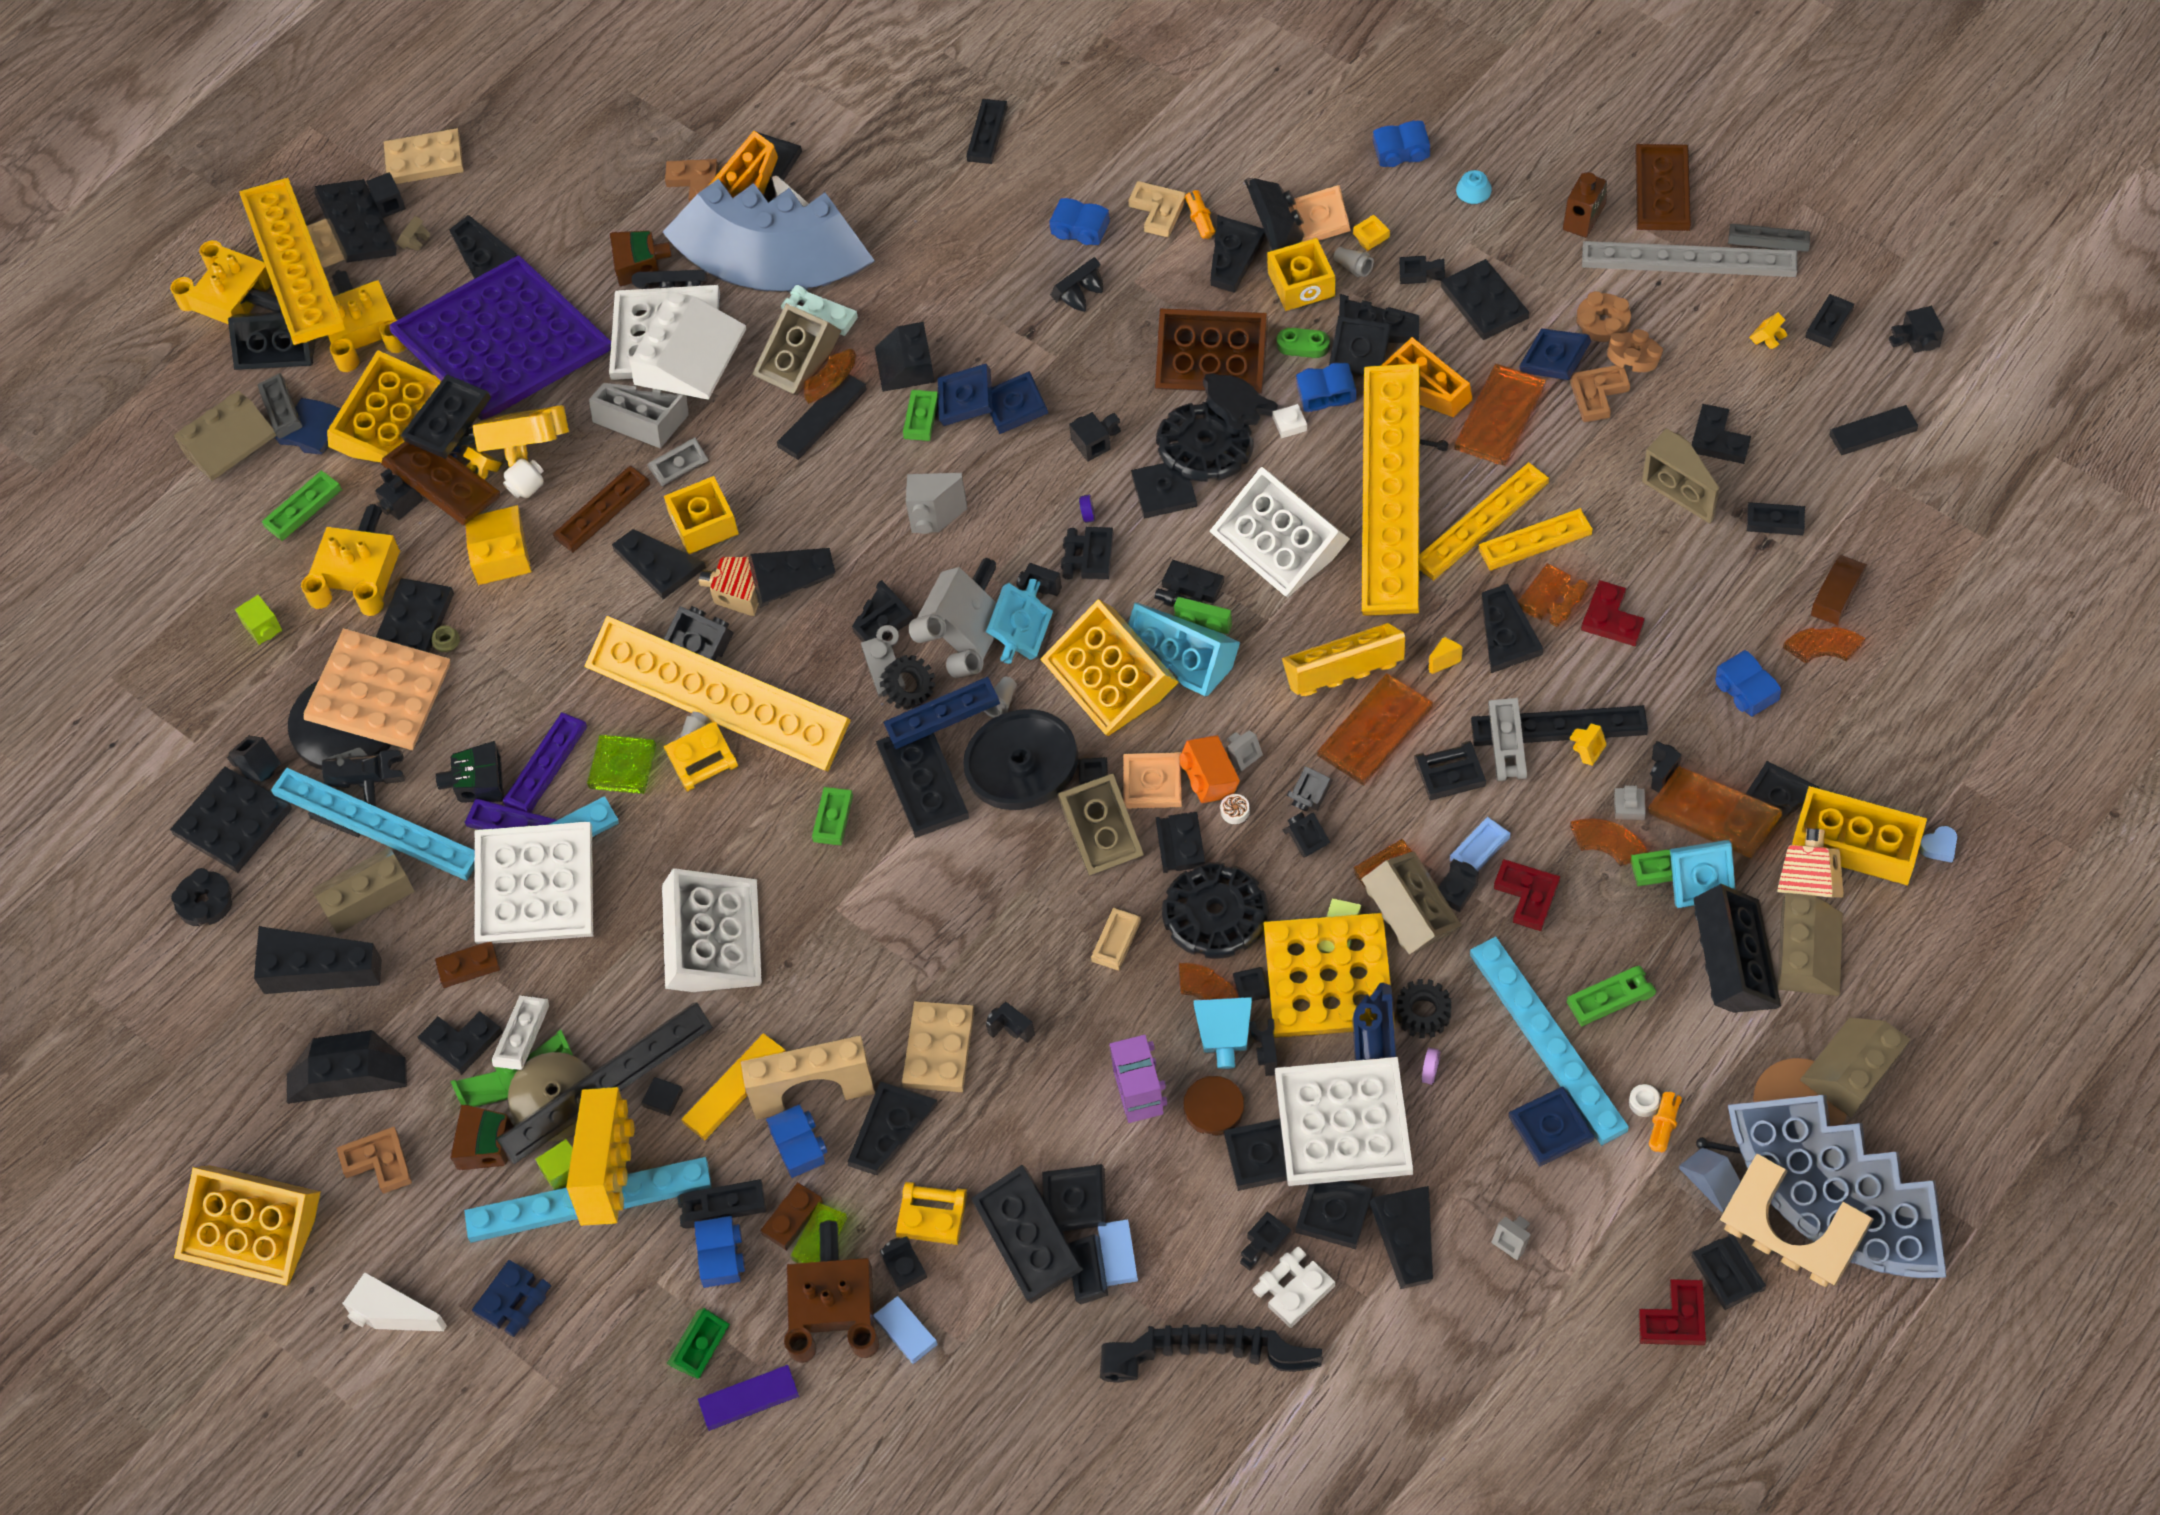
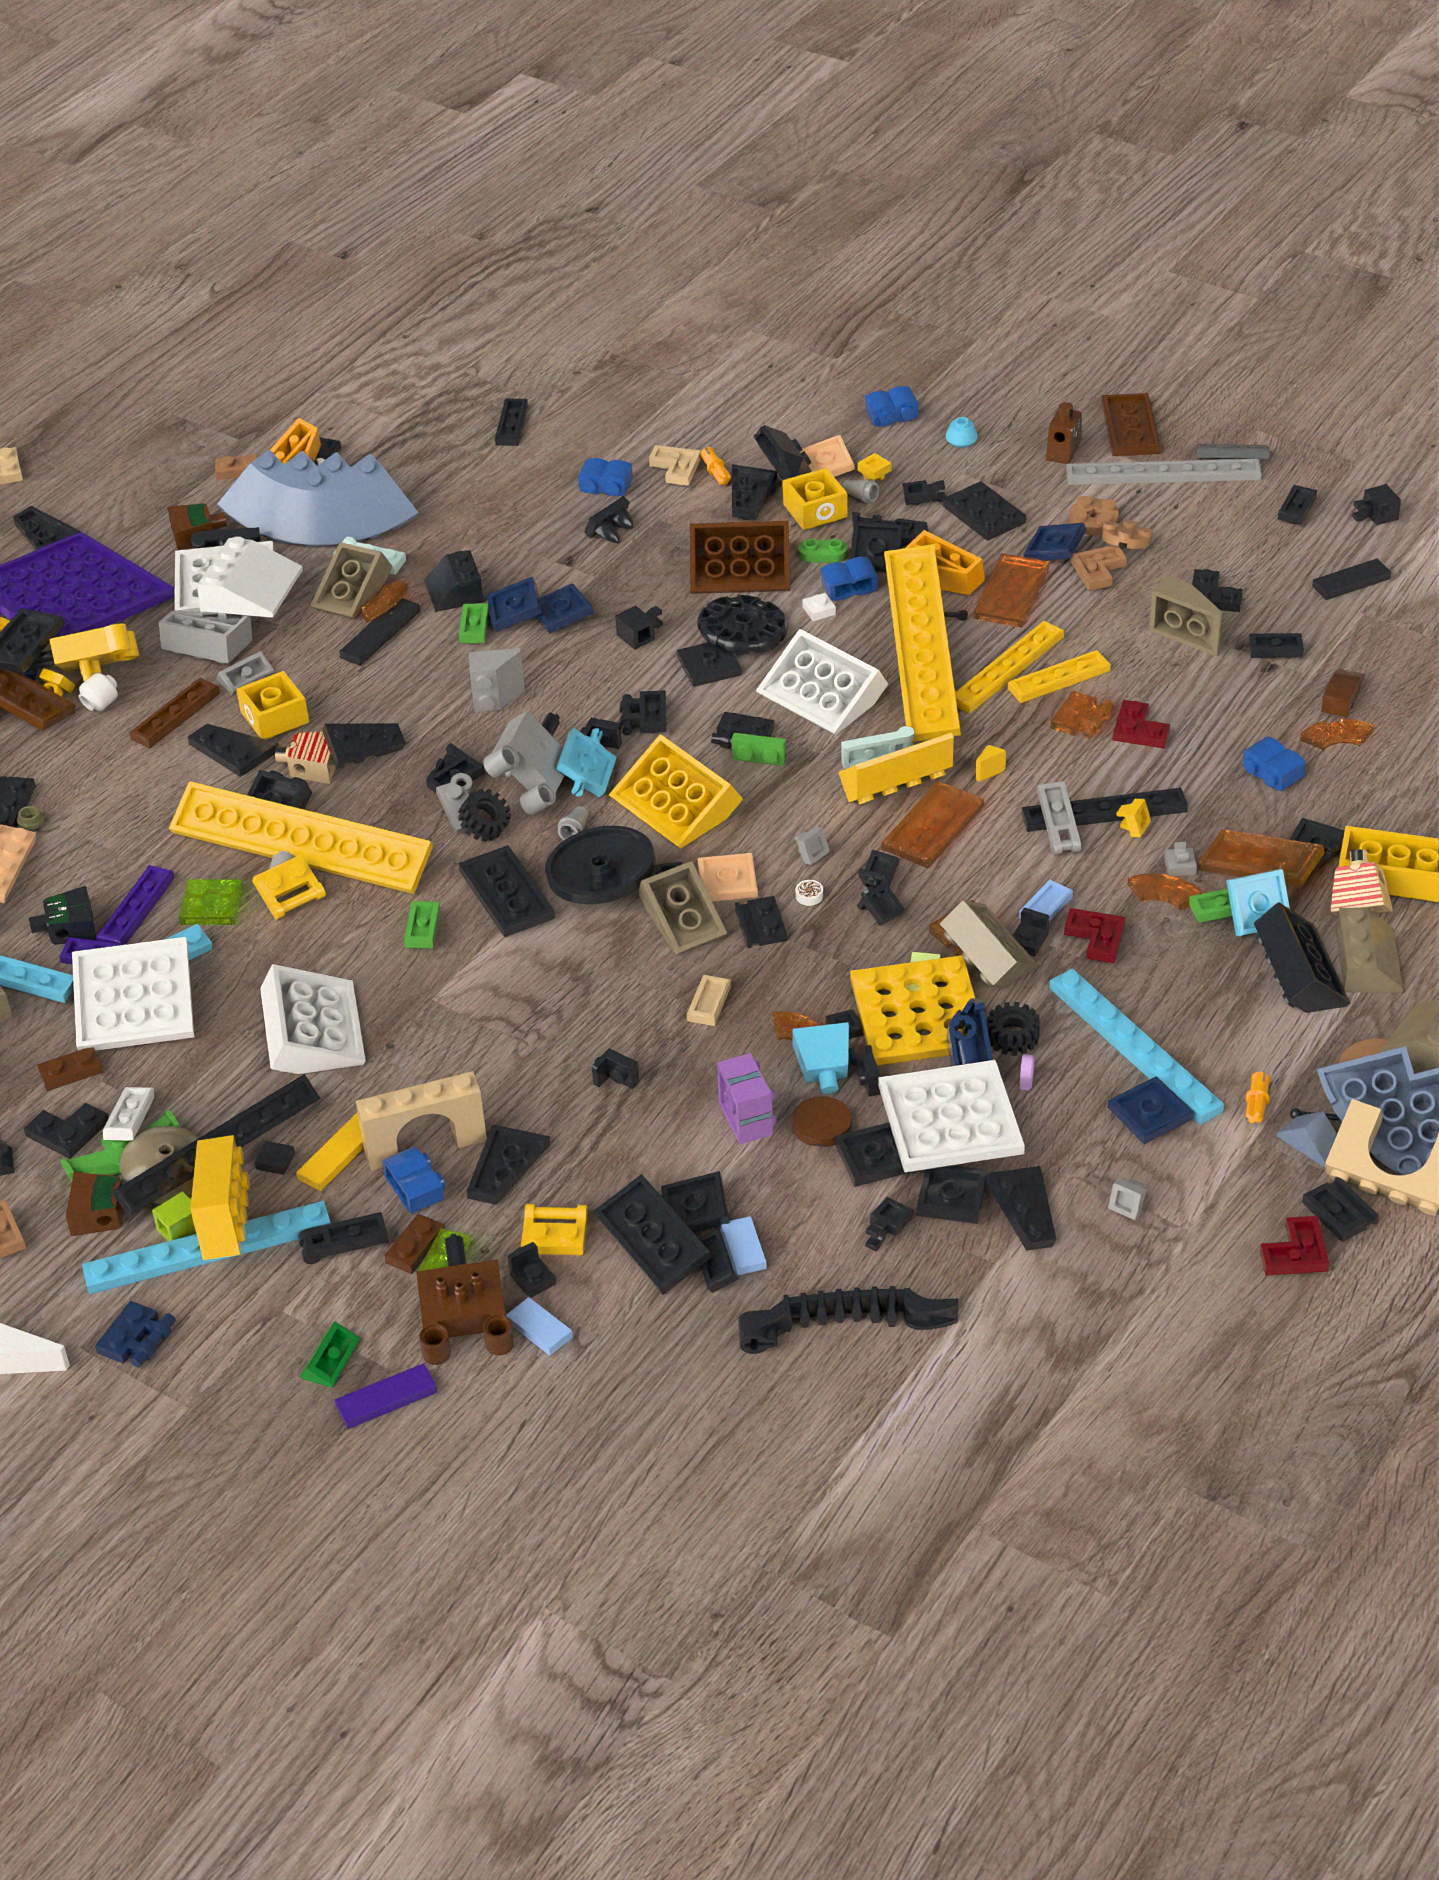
camera: 10 degrees left, 15 degrees down
yellow slope [466,505,532,585] -> none
blue brick [694,1216,745,1288] -> none
dark blue plate [883,676,1000,749] -> none
tan plate [902,1001,975,1092] -> none
dark purple tile [1079,494,1095,523] -> none
medium azure wedge [1128,603,1240,696] -> none
black plate [1162,862,1269,959] -> none
orange brick [1179,735,1240,803] -> none
black tile [1203,373,1278,434] -> none
white plate [1253,1247,1335,1328] -> none
black plate [1414,741,1486,801] -> none
black wing [1481,583,1544,673] -> none
bright green plate [1566,966,1656,1027] -> none
white tile [1629,1084,1661,1117] -> none
black bracket [1650,741,1682,794] -> none
yellow tile [1749,312,1787,349] -> none
none -> light aqua plate [841,726,914,769]

